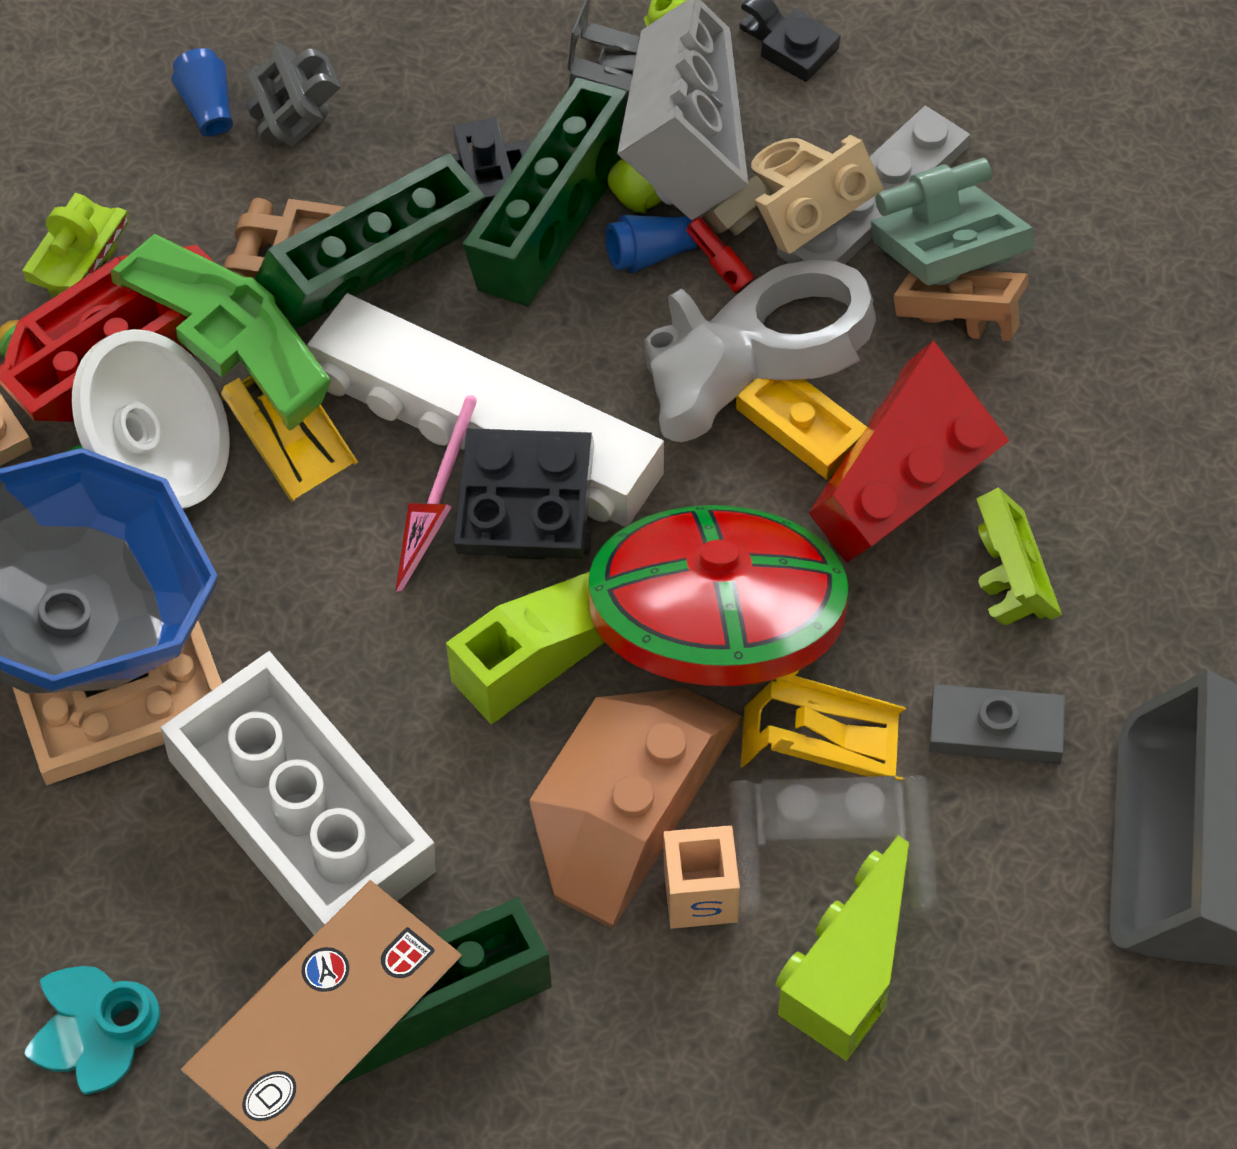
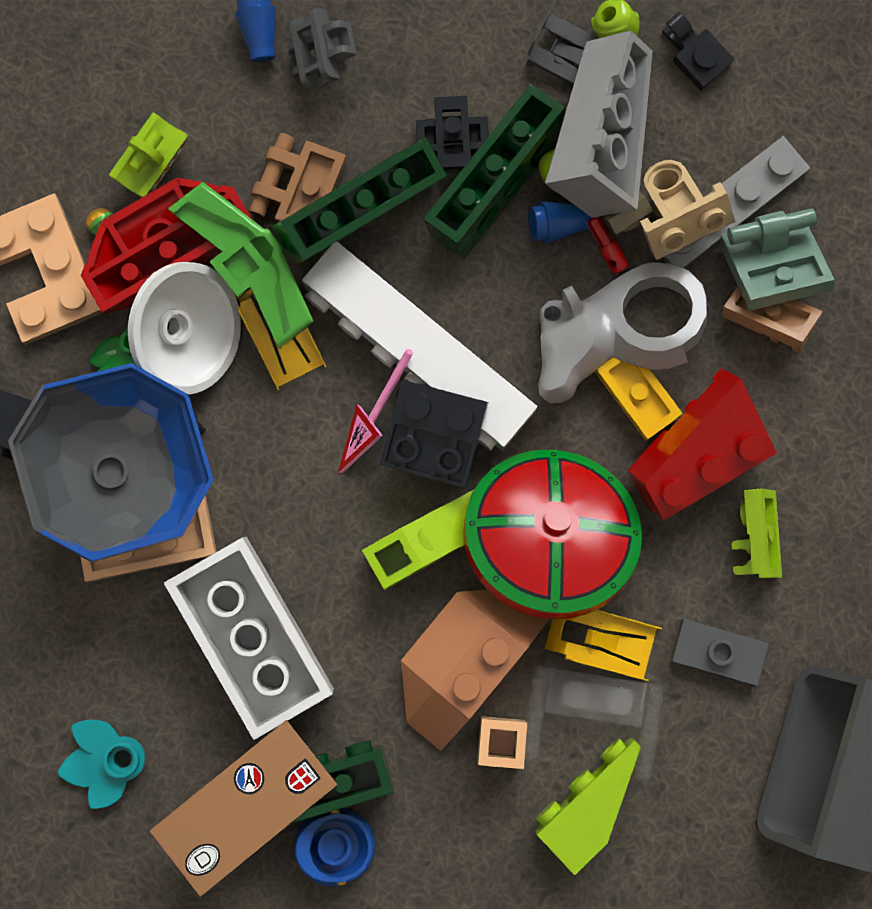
camera: 10 degrees right, 25 degrees up
none -> blue piece [295,808,376,887]

